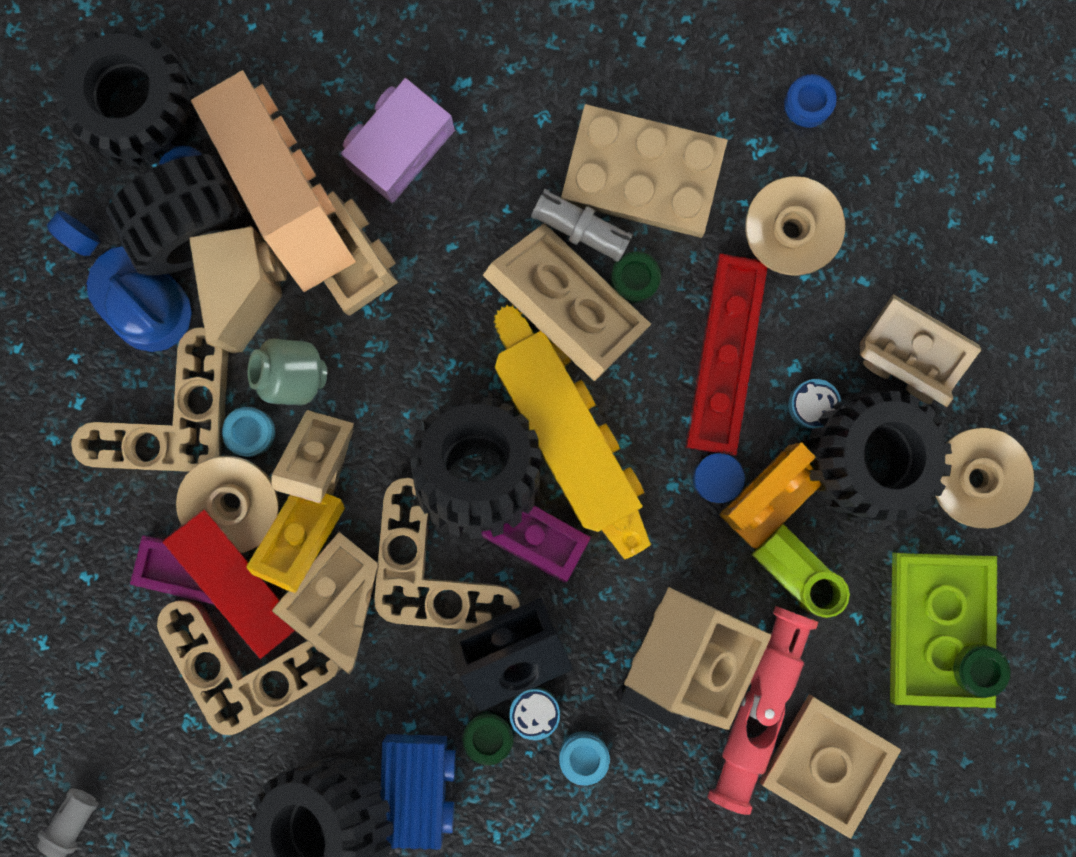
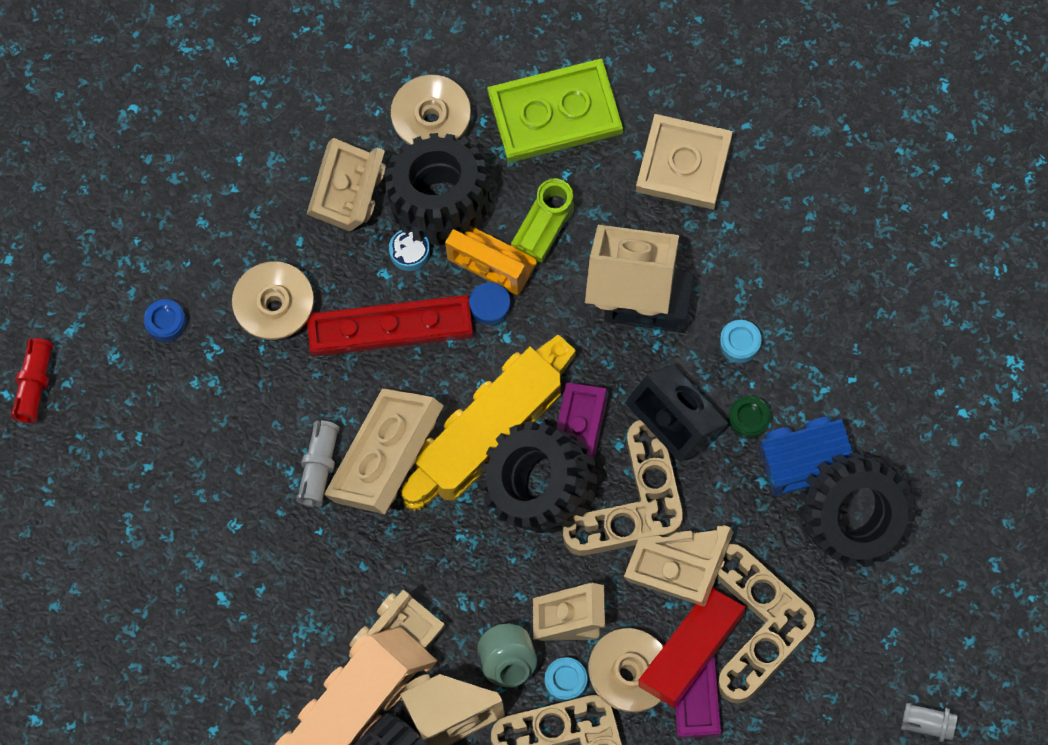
camera: 100 degrees left, 15 degrees down
yellow plate [246,493,345,593] -> none
lavender brick [341,78,455,204] -> none
tile [510,687,560,740] -> none
tan plate [561,104,727,238] -> none
dark green tile [611,252,661,303] -> none
coral piece [707,606,819,815] -> none
dark green tile [953,644,1010,698] -> none

